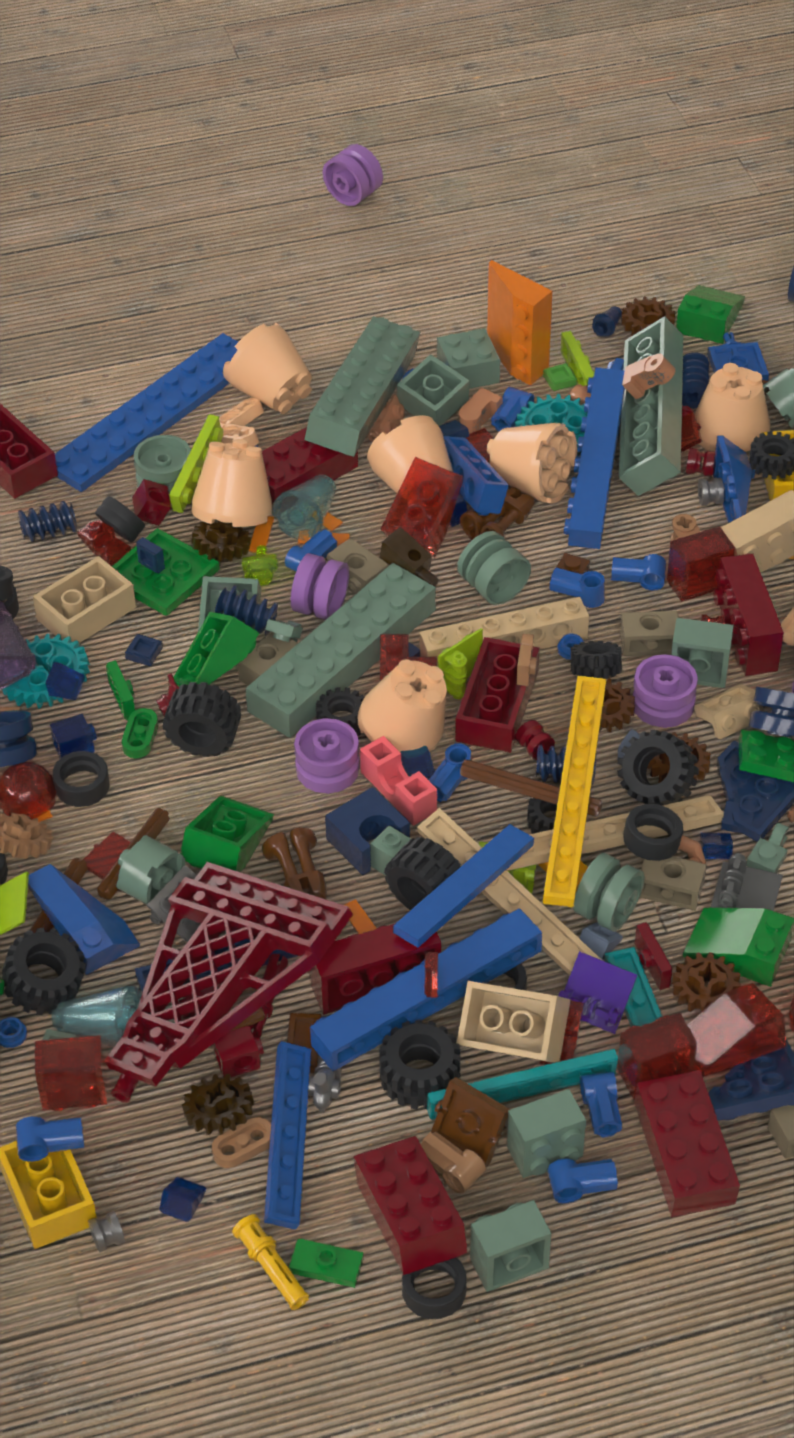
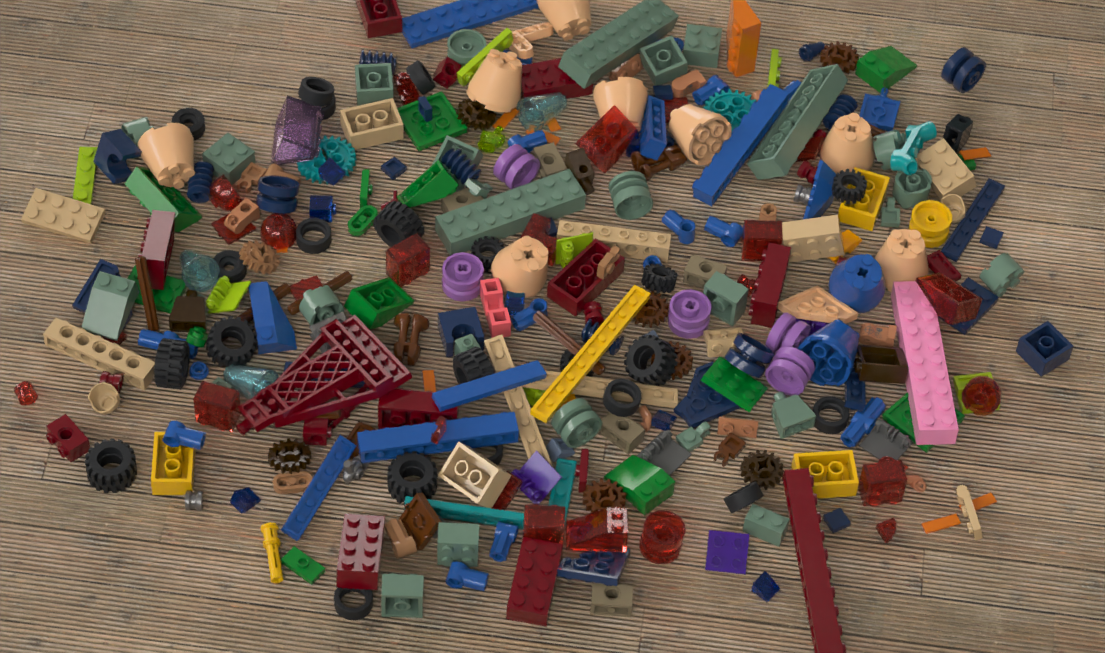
camera: 20 degrees right, 5 degrees up
bright green tile [543,363,577,392] -> none
reddish brown plate [556,553,590,574] -> none
nougat leg [622,353,675,399] -> none
none -> sand green brick [355,63,393,106]
none -> clear red brick [386,233,430,287]

